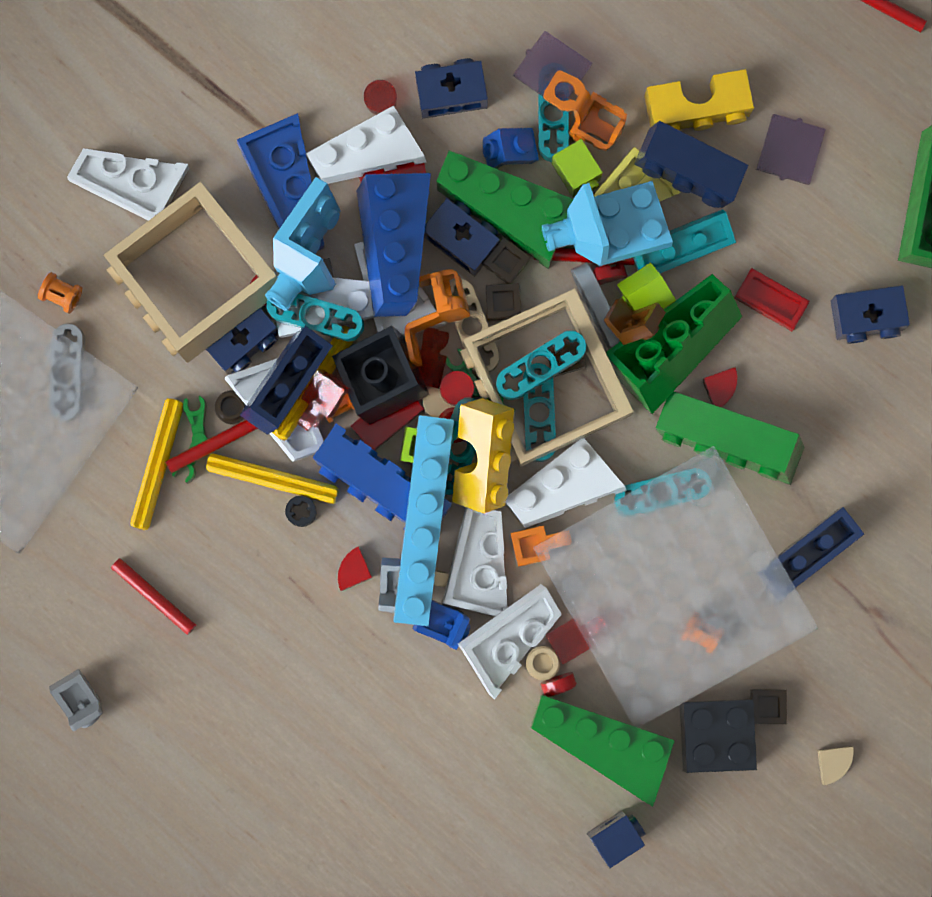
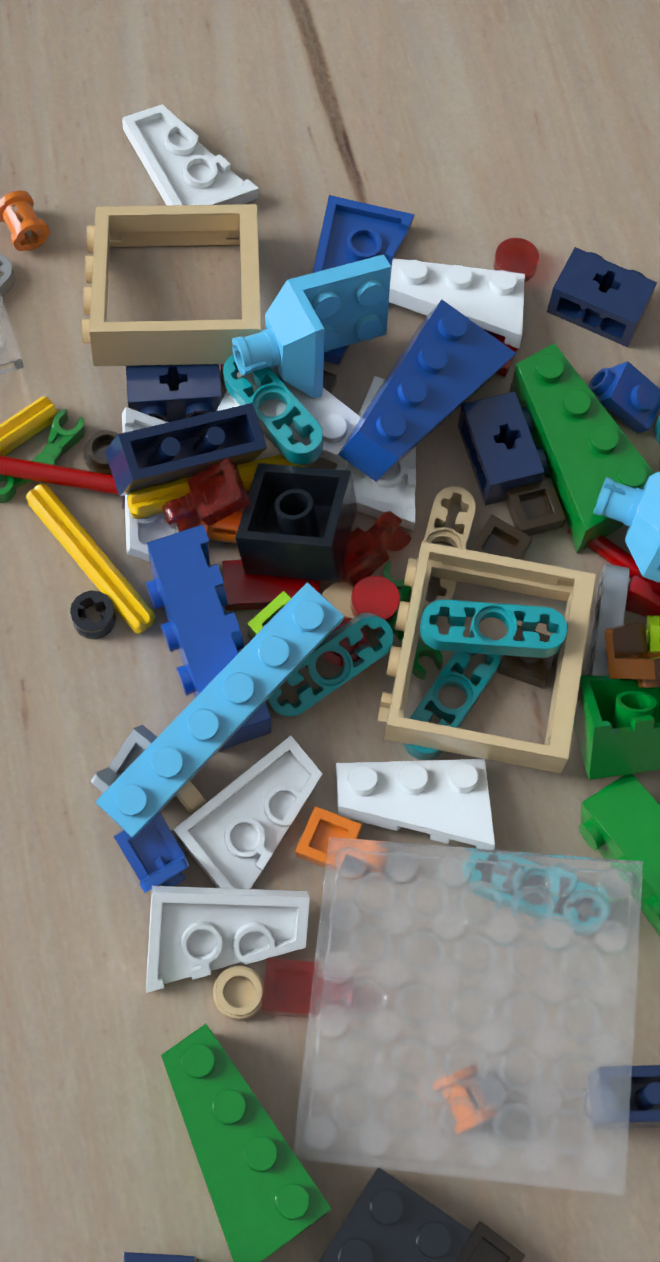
camera: 30 degrees right, 15 degrees down
red tile [338,546,372,591] -> none
orange piece [405,269,470,367] -> none
yellow arch [452,398,514,514] -> none
red tile [540,672,577,697] -> none

